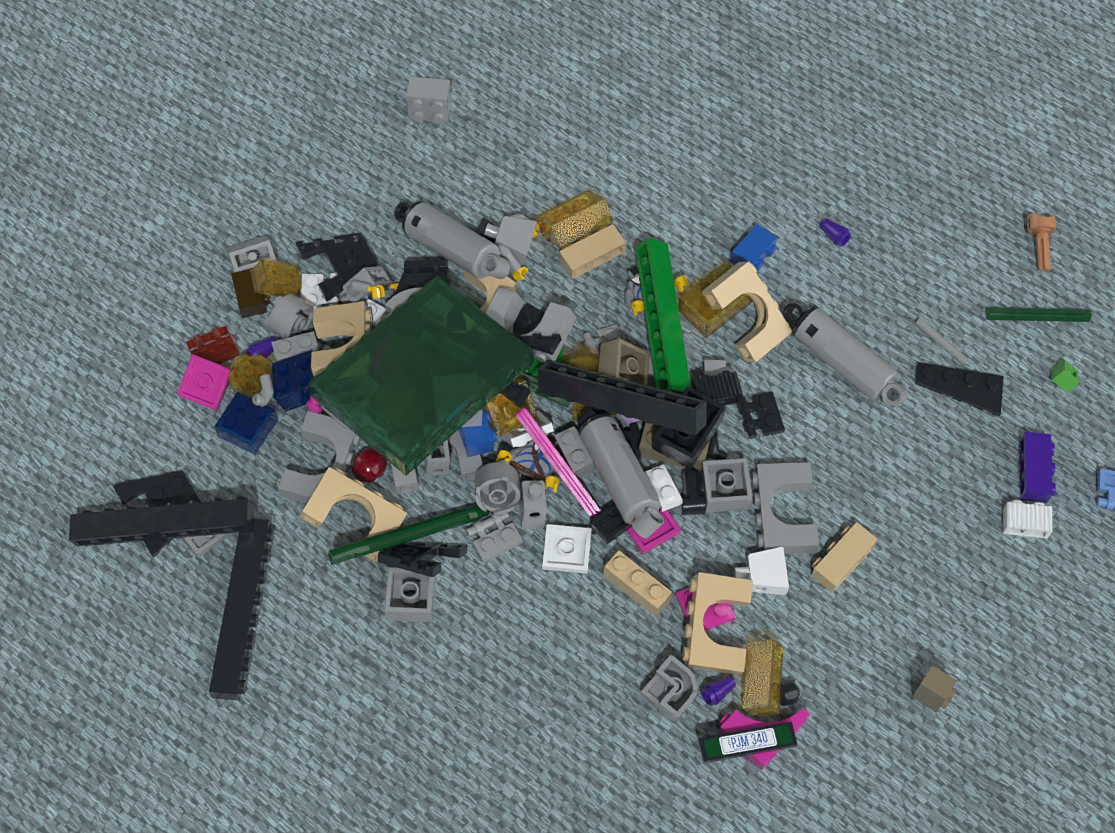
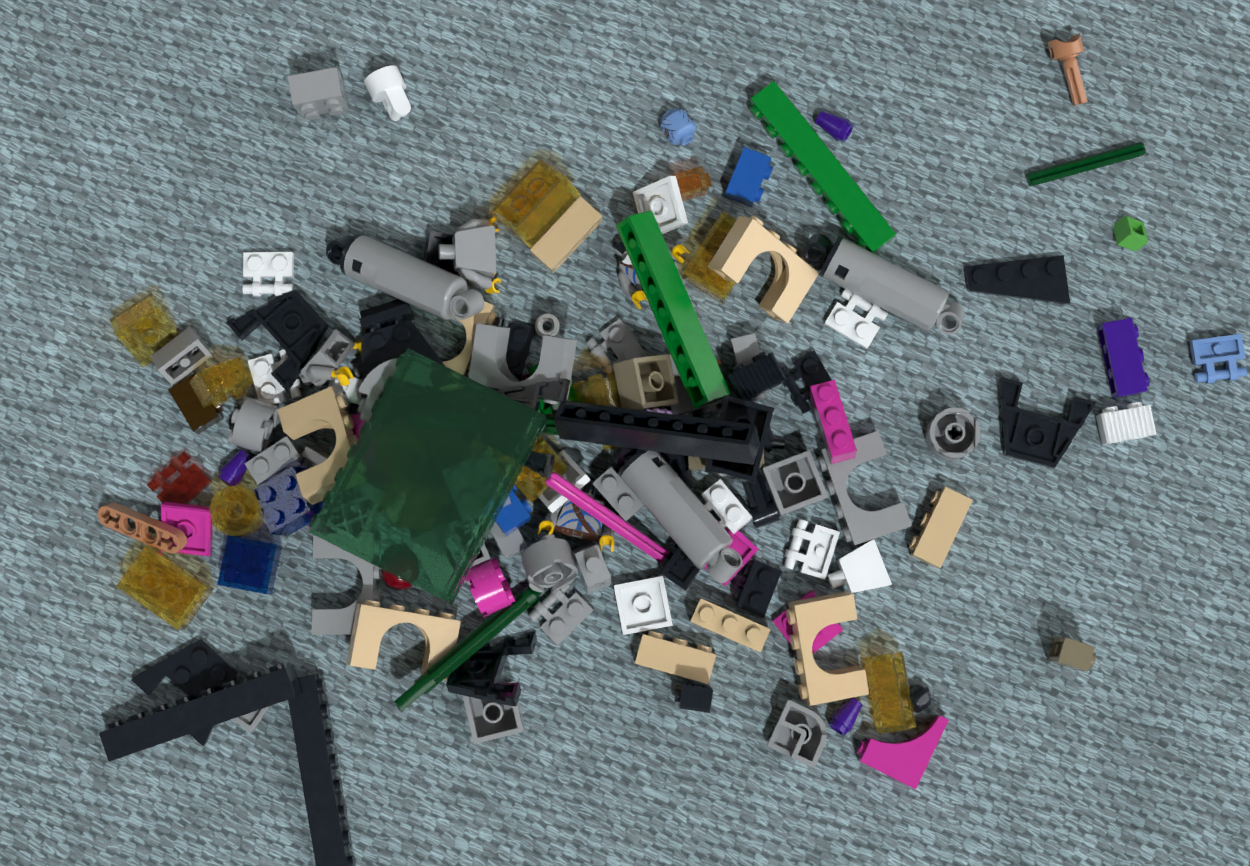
camera: 10 degrees left, 20 degrees up
light grey arm [252,374,274,407] -> none
tile [698,722,798,764] -> none
light grey bar [915,318,969,365] -> none
none -> nougat beam [98,502,187,554]
none -> clear yellow slope [110,292,180,367]
none -> clear yellow brick [116,545,214,630]
none -> white plate [242,252,294,296]
none -> white piece [364,65,411,121]
none -> dark pink brick [463,558,515,617]
none -> white plate [633,176,688,234]
none -> tan brick [635,630,716,684]
none -> medium blue head [660,108,697,146]
none -> clear orange brick [673,166,712,202]
none -> black brick [674,682,713,713]
none -> black bracket [733,559,782,618]
none -> green brick [749,81,896,253]
none -> white plate [784,519,840,580]
none -> dark pink brick [809,380,857,465]
none -> white plate [824,289,888,349]
none -> light grey brick [925,407,981,460]
none -> black wing [998,377,1096,469]

